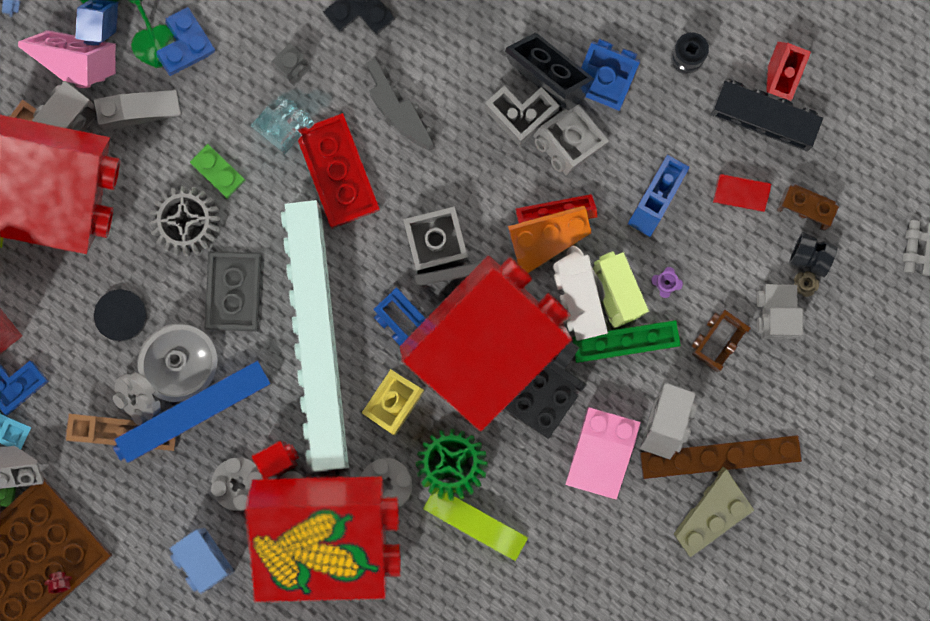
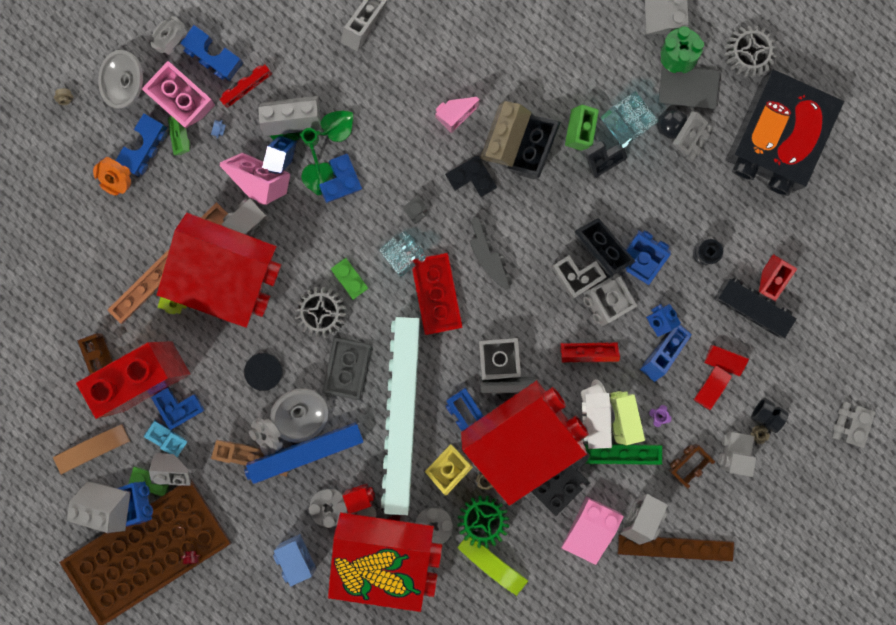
camera: 10 degrees right, 5 degrees up
light grey slope [94,90,181,131] -> none
orange wing [508,206,592,273] -> none
olive wing [673,467,754,558] -> none
reddish brown window [777,184,839,231] -> none
none -> dark tan plate [476,474,493,490]
none -> blue brick [646,304,681,337]
none -> red slope [693,366,732,410]

